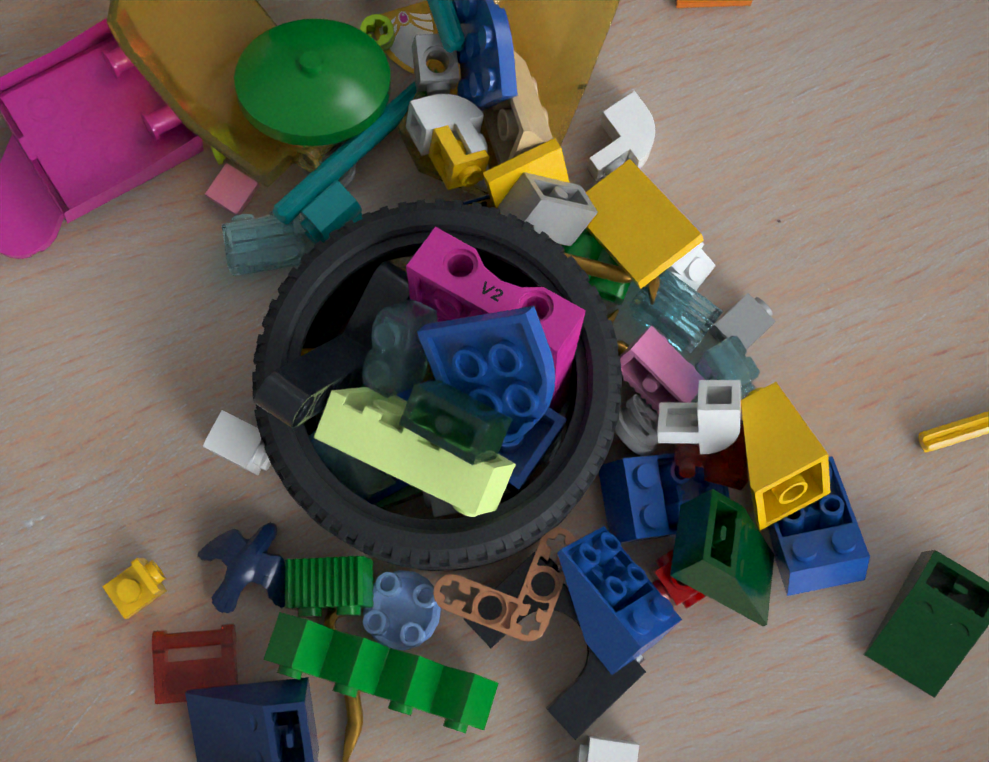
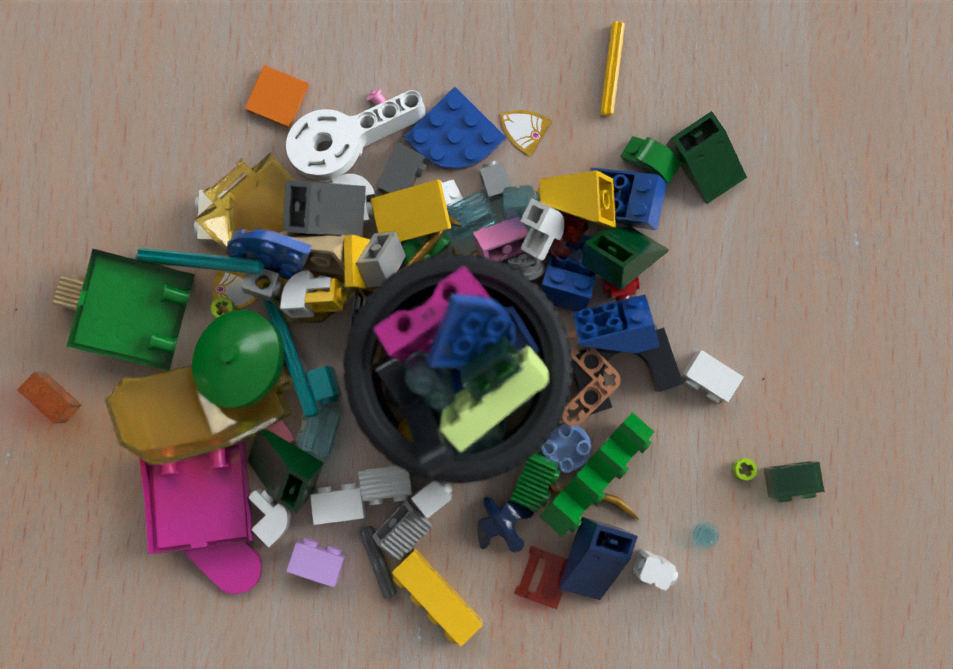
camera: 65 degrees left, 5 degrees up
yellow bracket [102,557,167,619] -> none
none -> dark green slope [247,425,324,514]
none -> white brick [248,488,292,547]
none -> dark grey slope [283,179,366,236]
none -> white beam [286,90,426,180]
none -> lavender brick [286,538,347,587]
none -> white brick [310,483,366,525]
none -> white brick [358,465,413,505]
none -> dark grey axle [360,526,396,599]
none -> bright pink piece [367,88,386,106]
none -> light grey brick [372,500,432,561]
none -> dark grey brick [375,143,427,194]
none -> yellow brick [392,548,483,647]
none -> blue plate [404,87,506,169]
none -> sticker [500,110,552,157]
none -> green brick [620,136,682,184]

